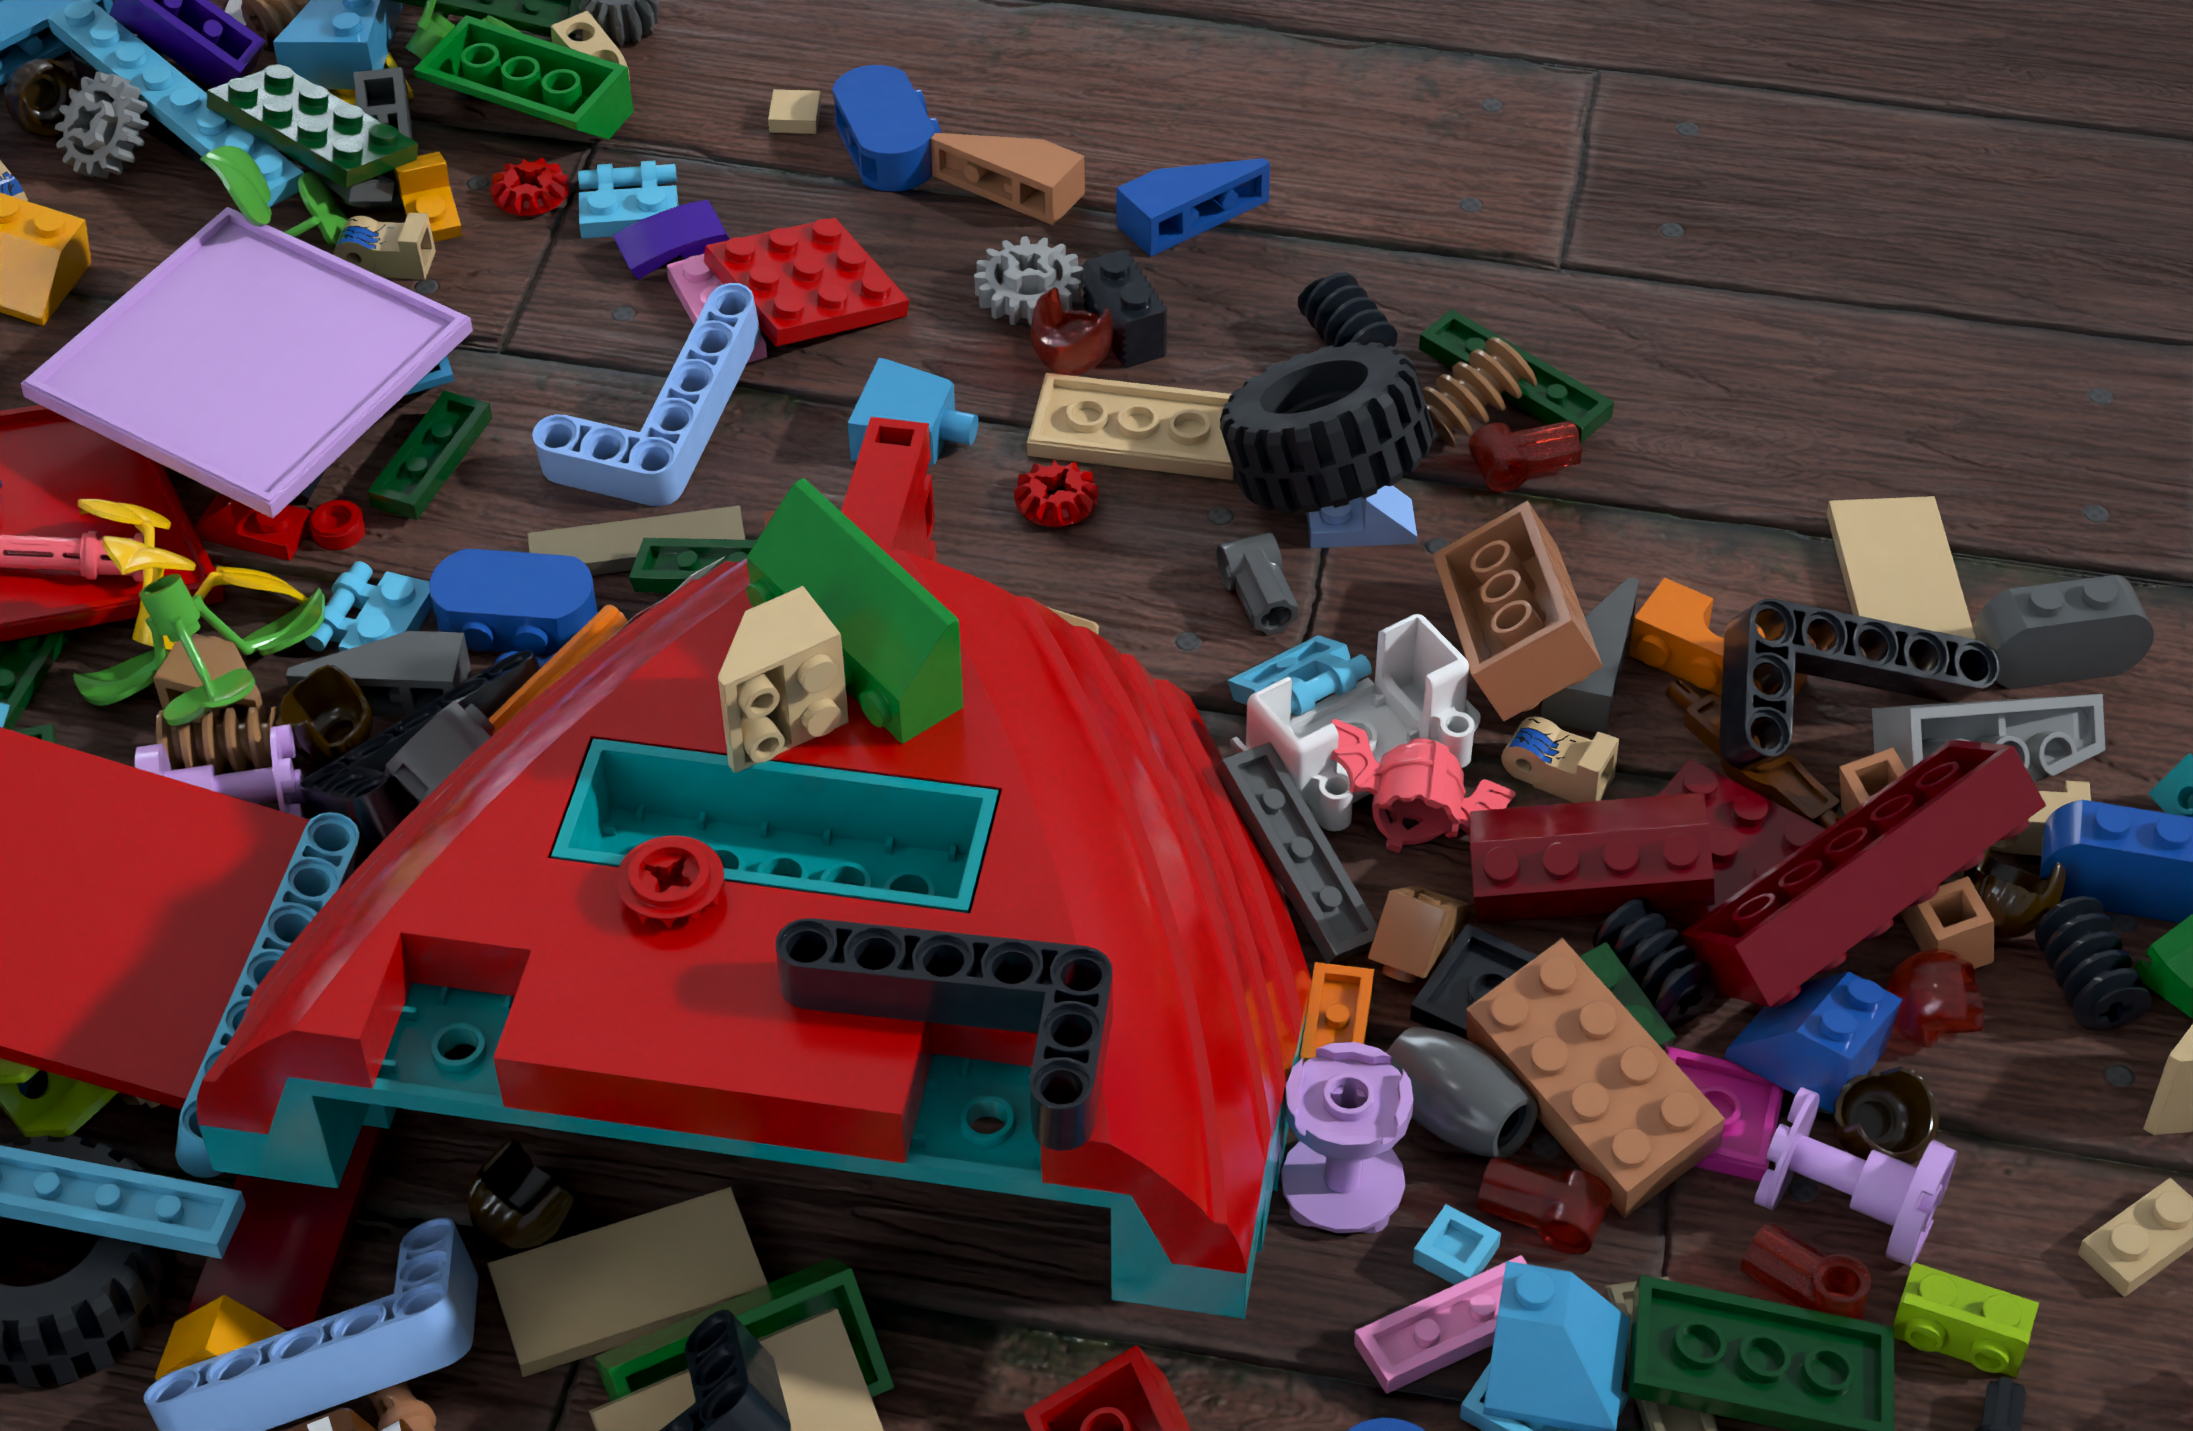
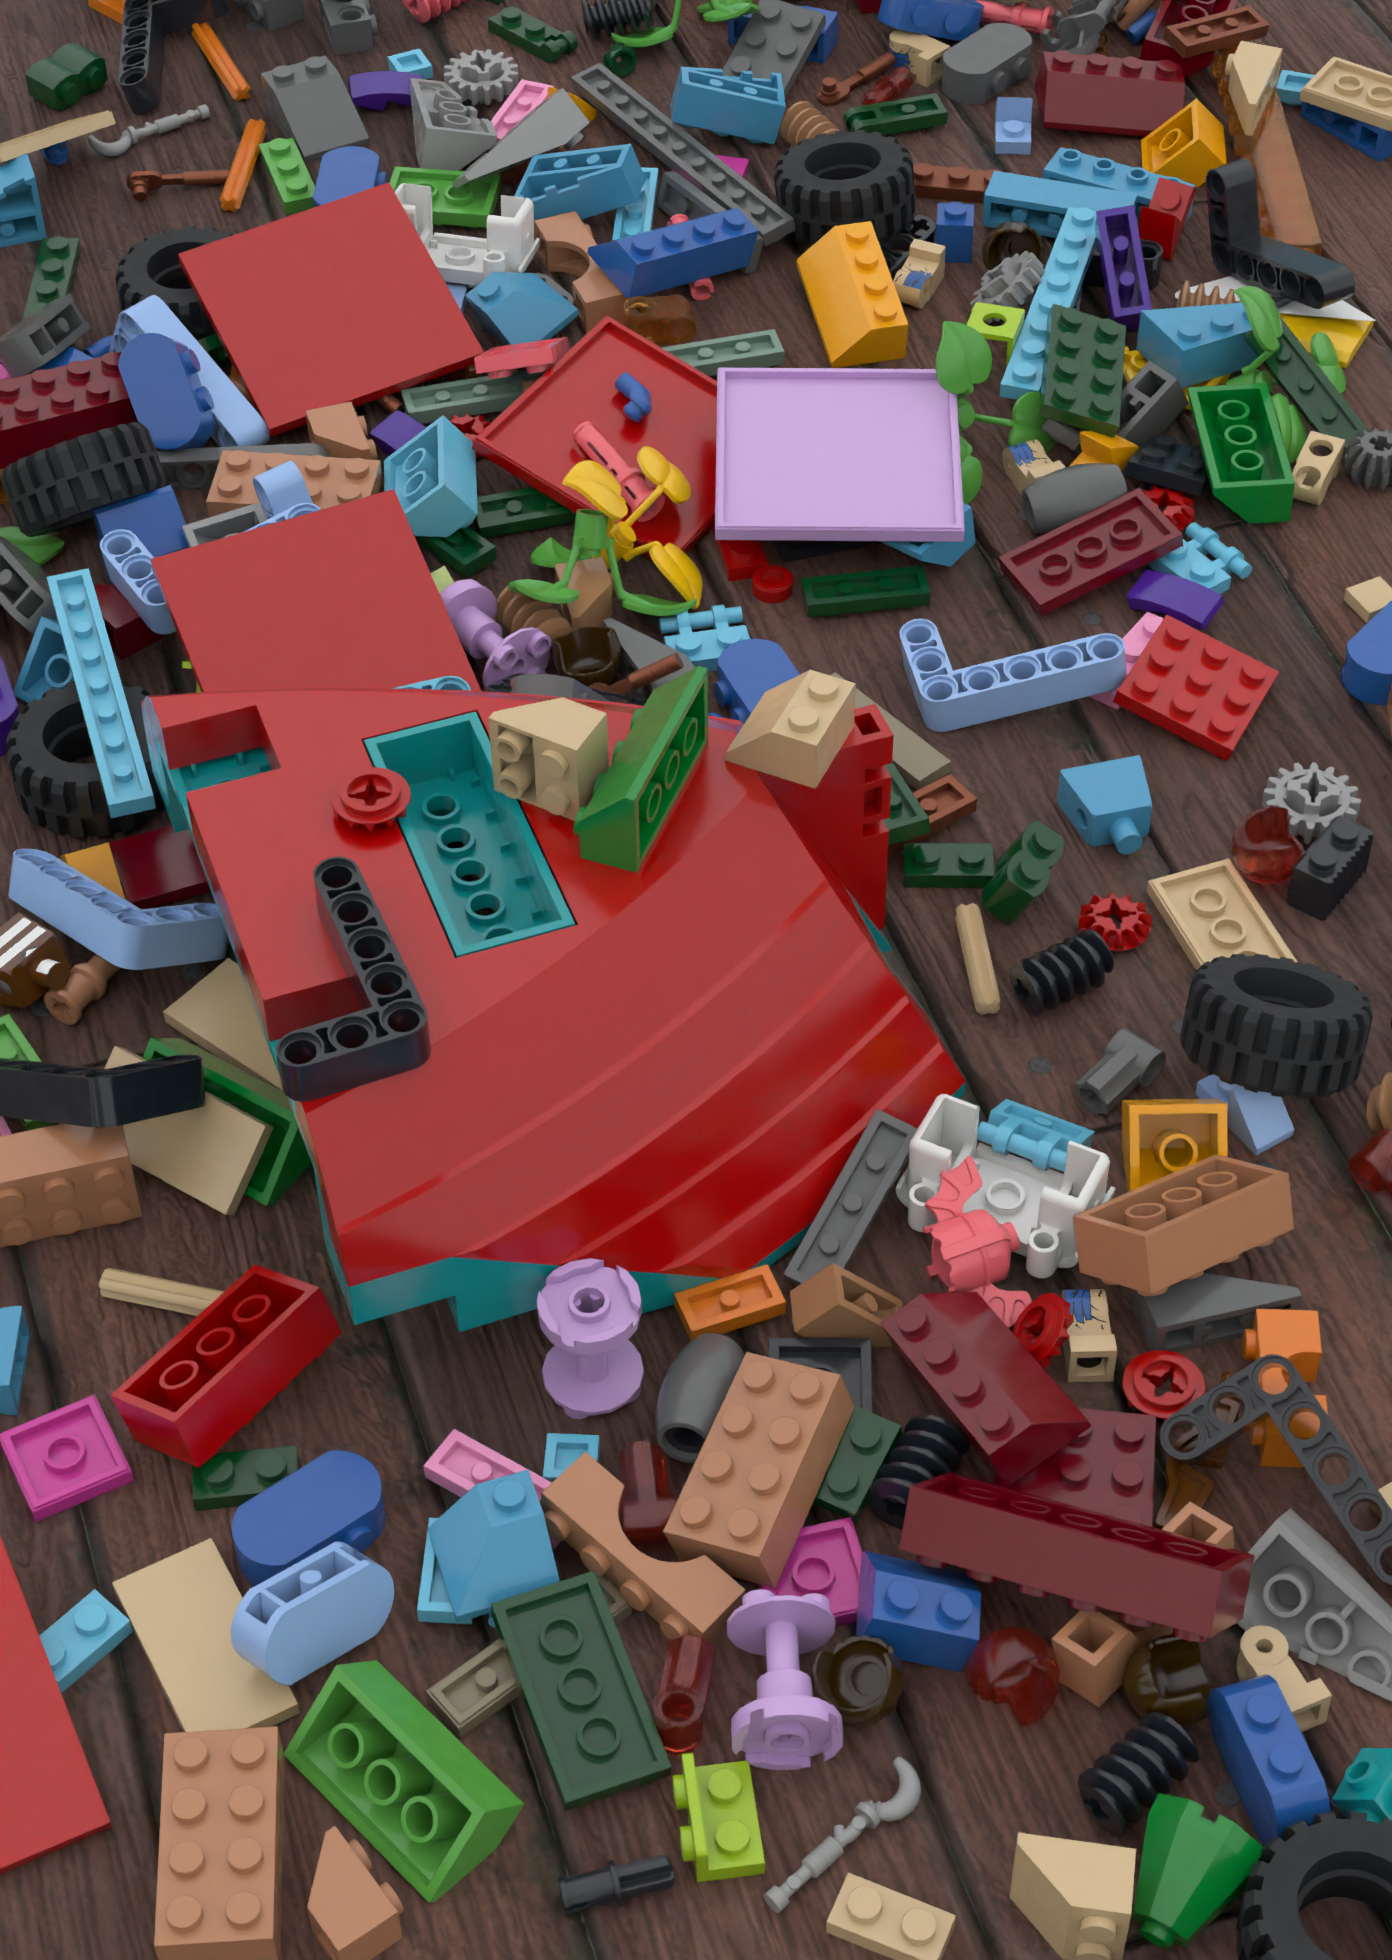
camera: 60 degrees right, 0 degrees up
none -> nougat arch [540,1452,745,1656]
none -> copper piece [588,652,684,694]
none -> tan slope [725,670,856,789]
none -> light grey piece [763,1756,921,1913]
none -> lime piece [967,302,1025,368]
none -> dark green brick [981,820,1064,924]
none -> dark red plate [998,488,1183,616]
none -> black piece [1009,929,1114,1017]
none -> red gear [1012,1293,1074,1369]
none -> dark grey piece [1022,463,1128,534]
none -> light orange slope [1122,1098,1228,1192]
none -> red gear [1122,1350,1205,1422]
none -> black plate [1125,435,1210,496]

